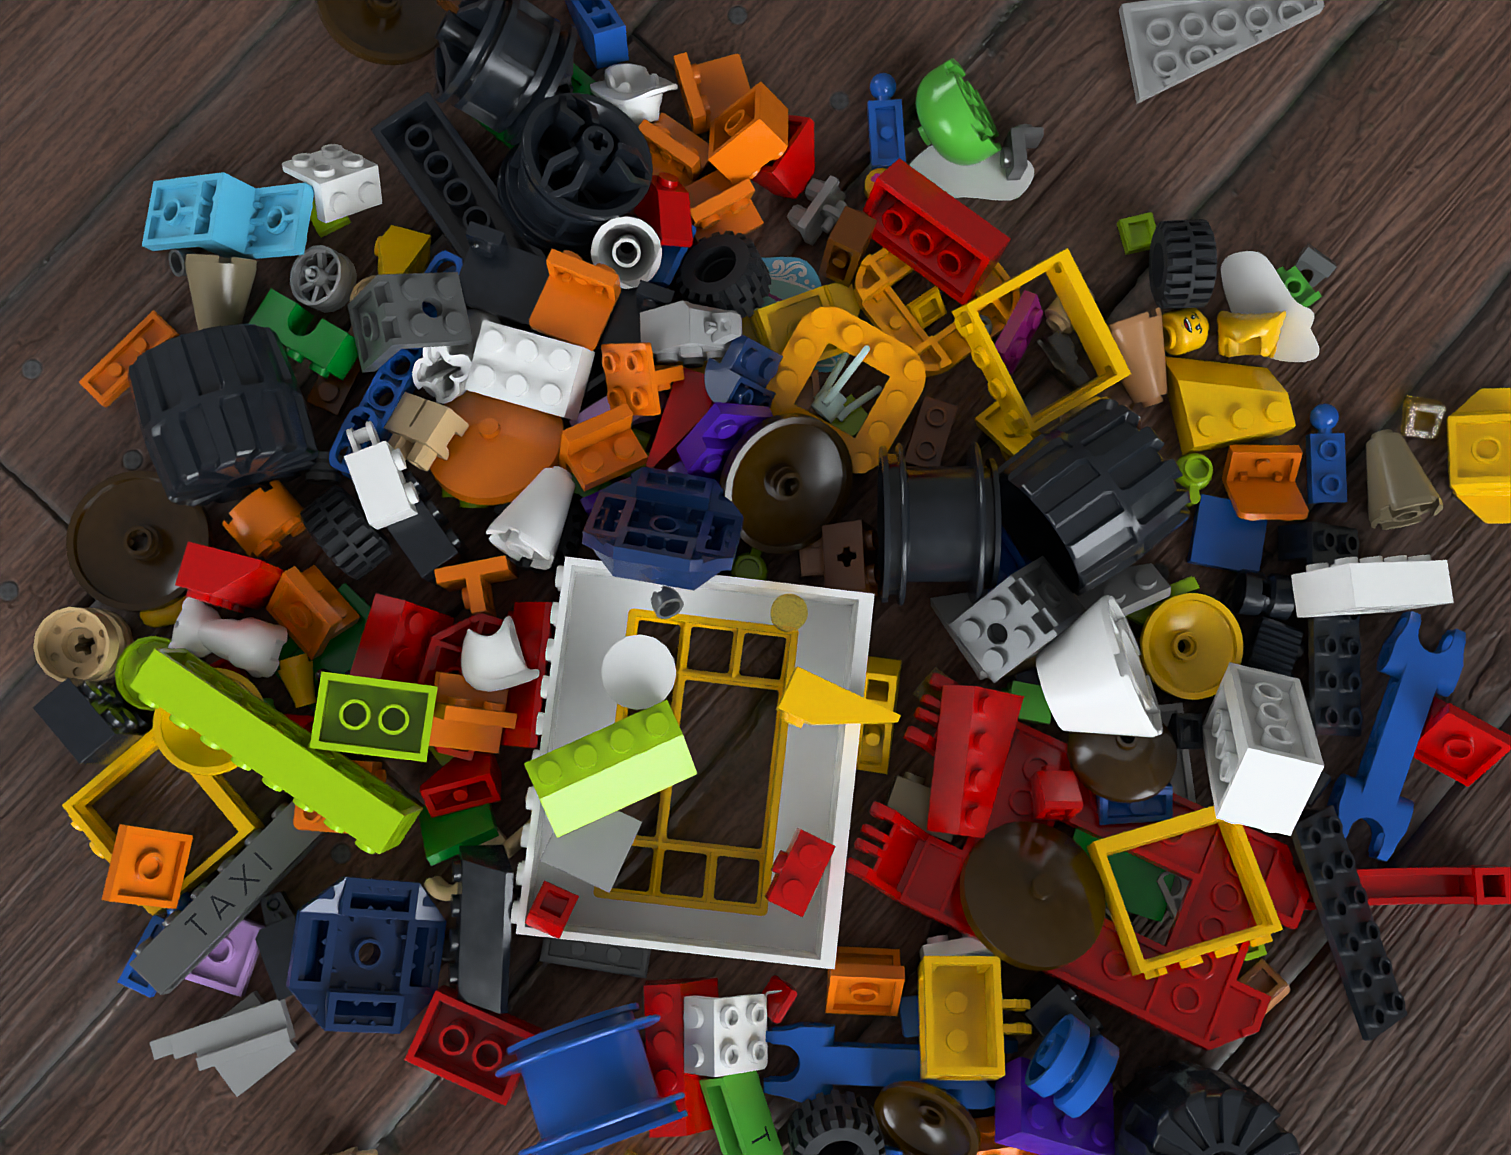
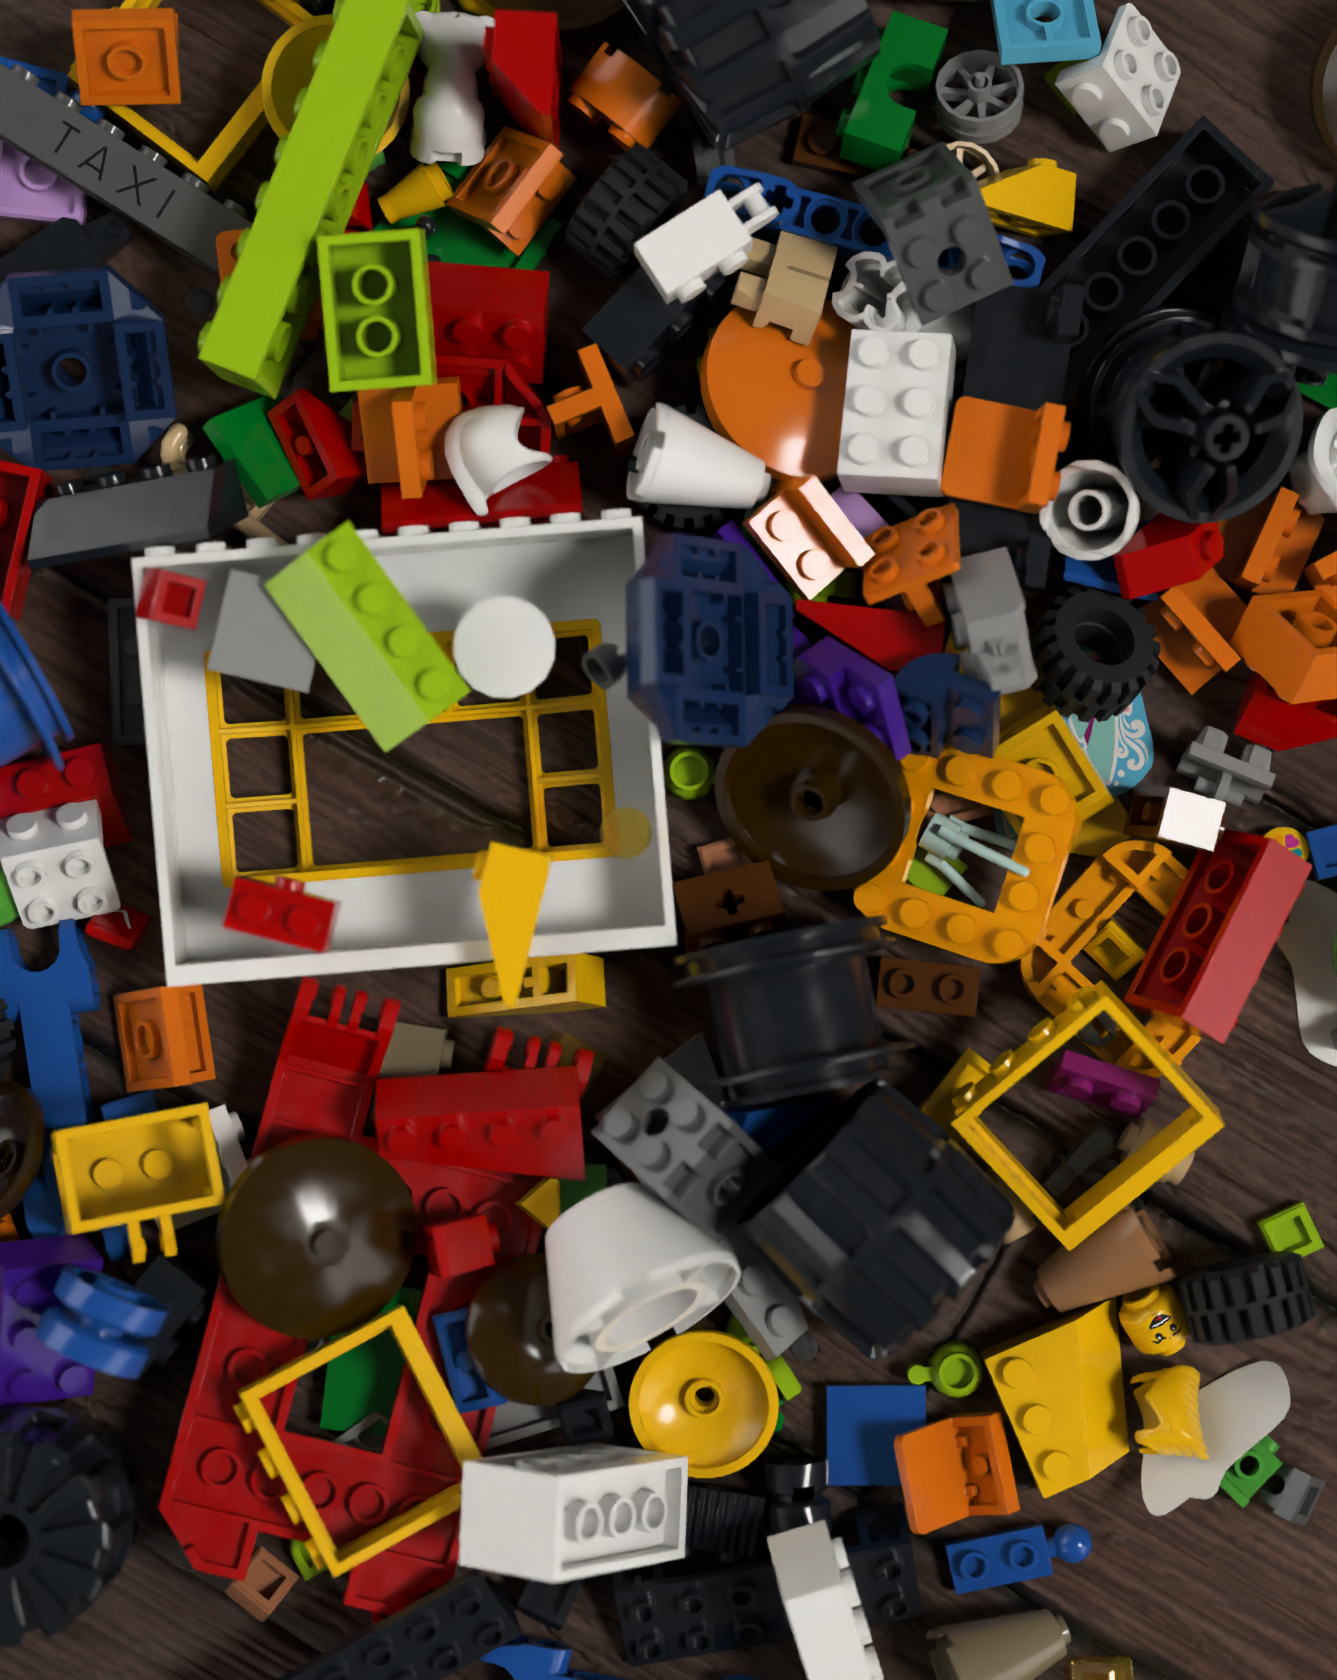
camera: 85 degrees right, 5 degrees up
none -> yellow slope [514,1178,561,1229]

